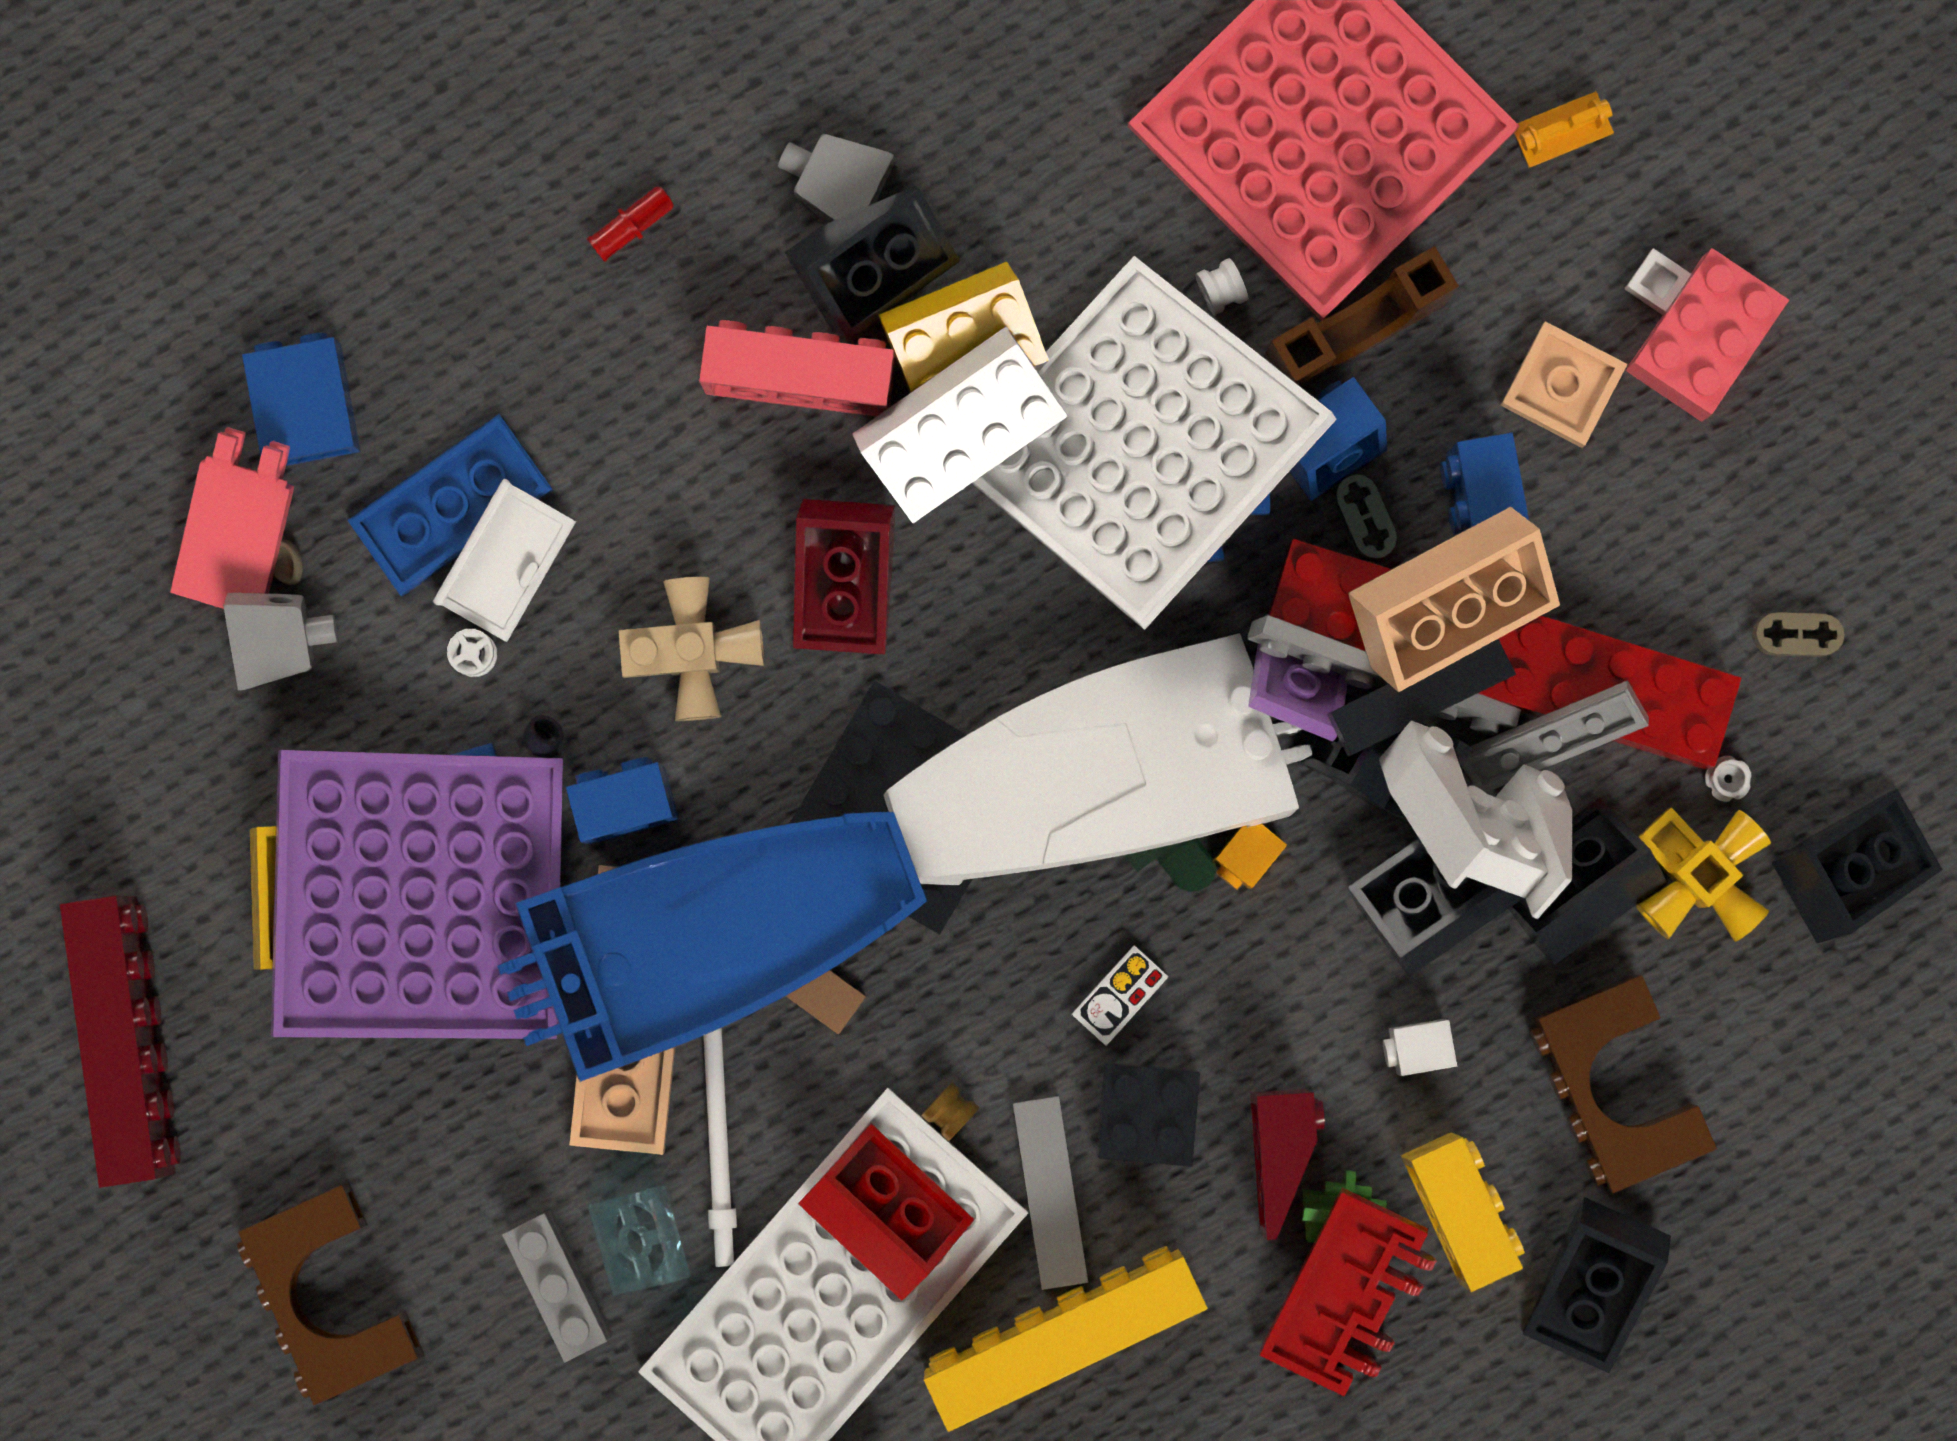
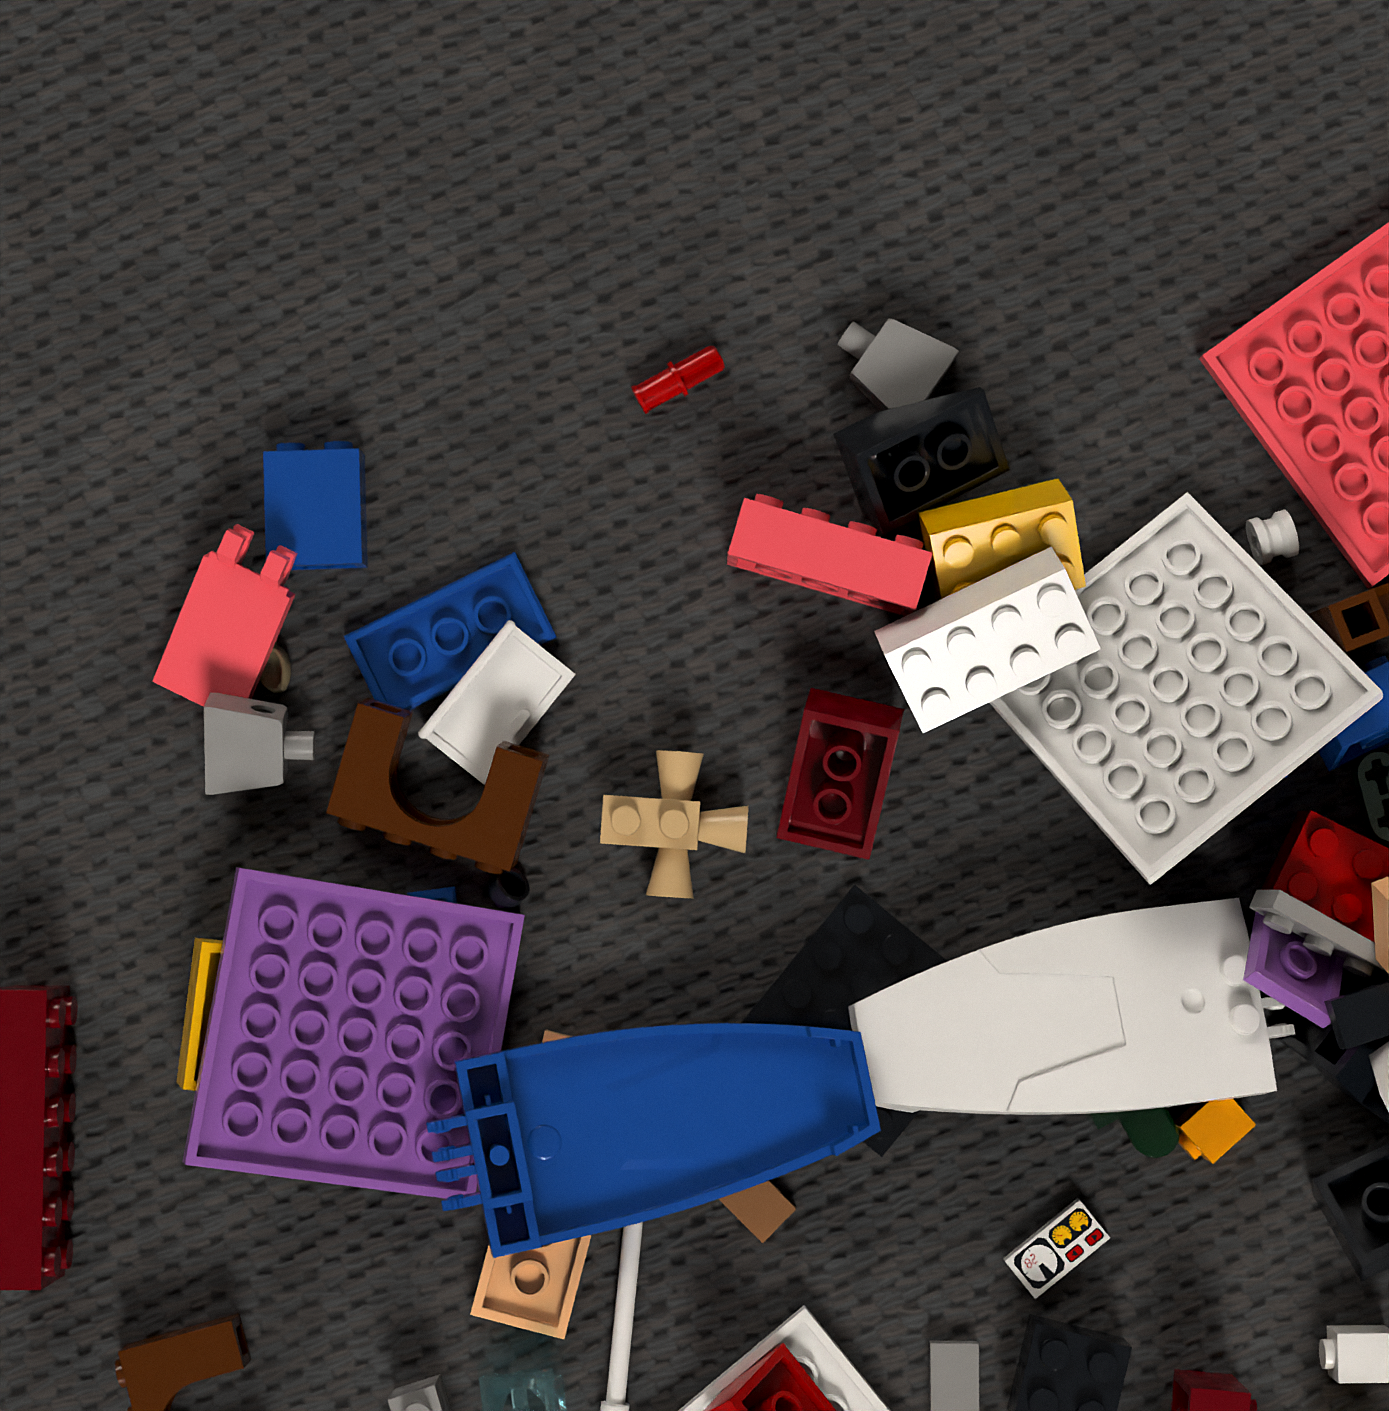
camera: 15 degrees right, 0 degrees up
white wheel [447,629,497,677] -> none
blue brick [566,757,679,844] -> none
pearl gold wheel [921,1082,980,1141] -> none
none -> reddish brown arch [326,698,550,874]

